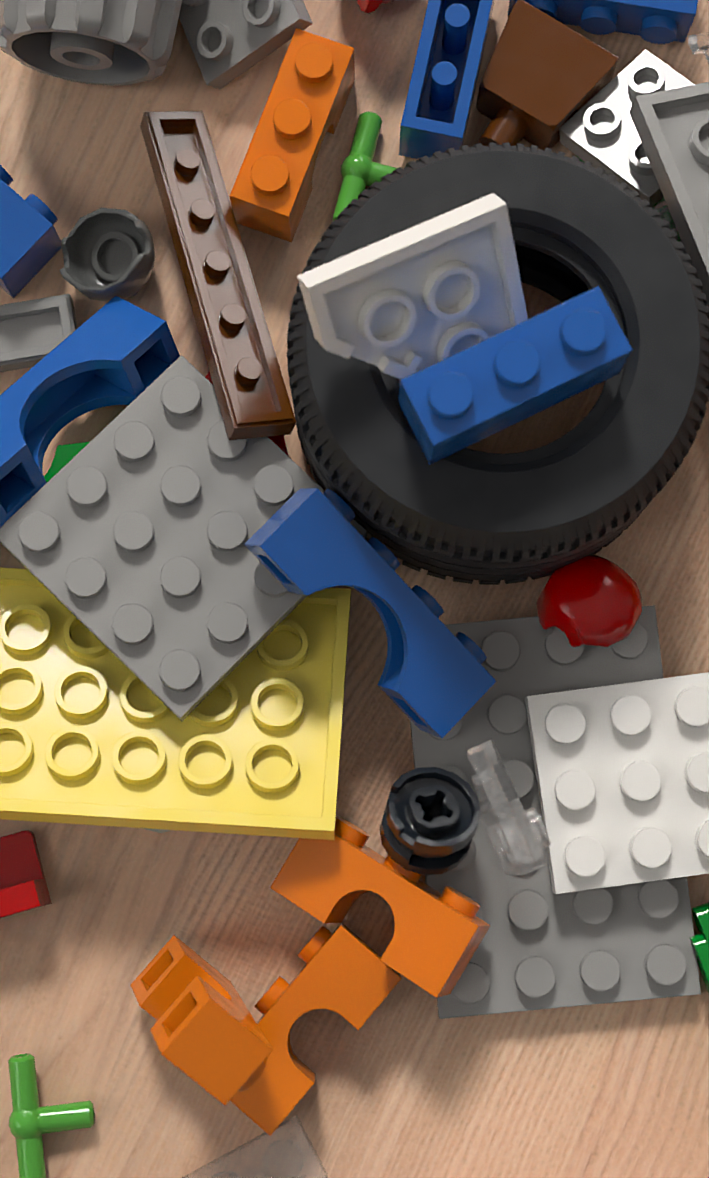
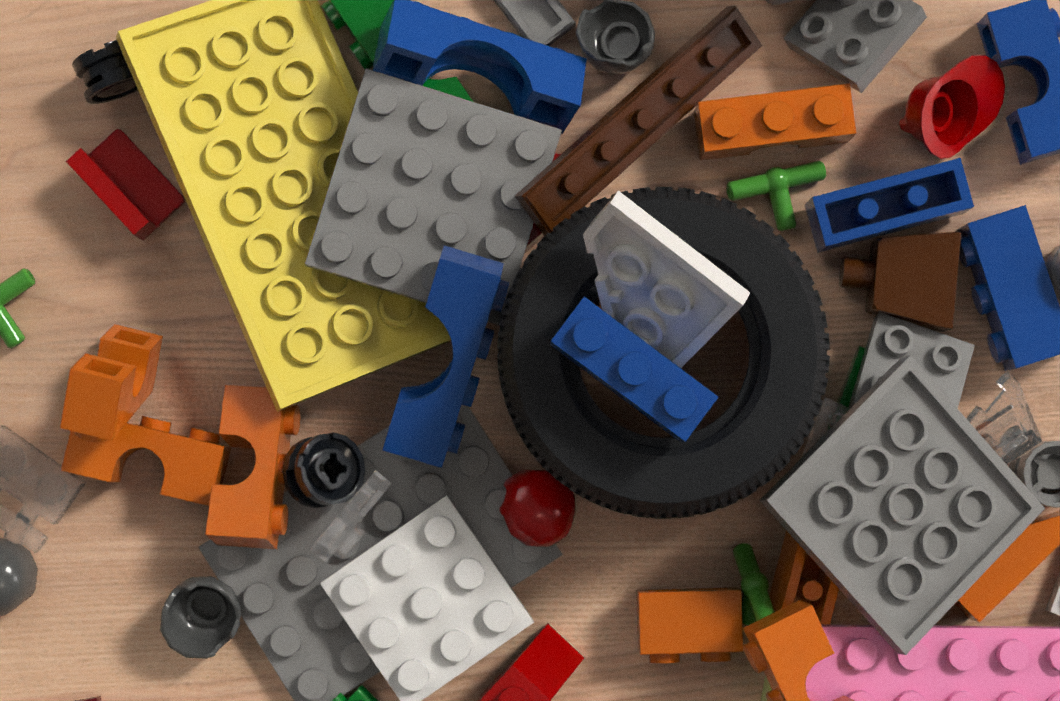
camera: 65 degrees right, 5 degrees up
none -> dark grey hair [160,576,241,659]

